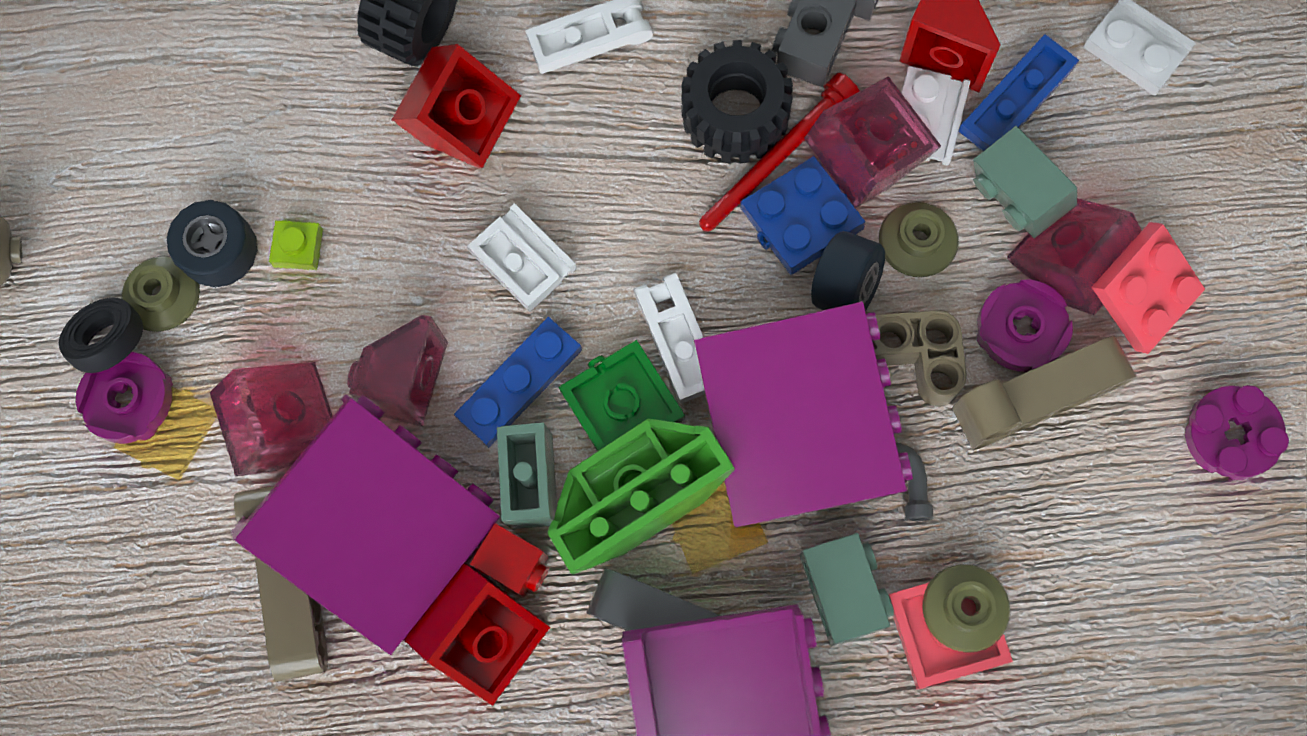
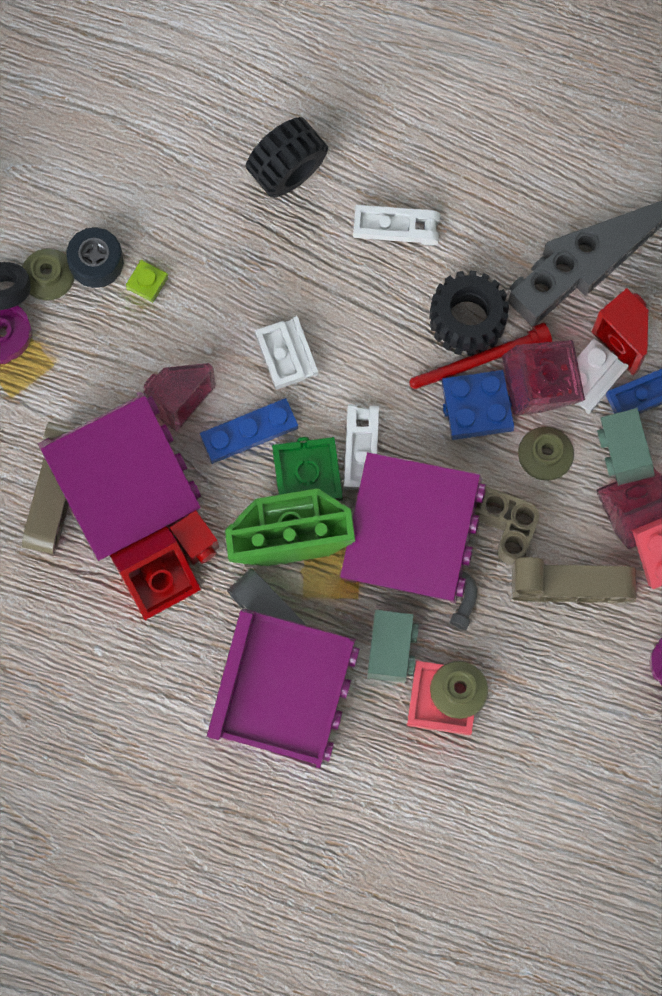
camera: 15 degrees right, 0 degrees up
clear pink slope [210,362,333,477] -> none
red slope [391,44,521,168] -> none
sand green brick [497,422,557,530] -> none
black wheel [811,231,885,311] -> none
magenta plate [976,279,1073,372] -> none

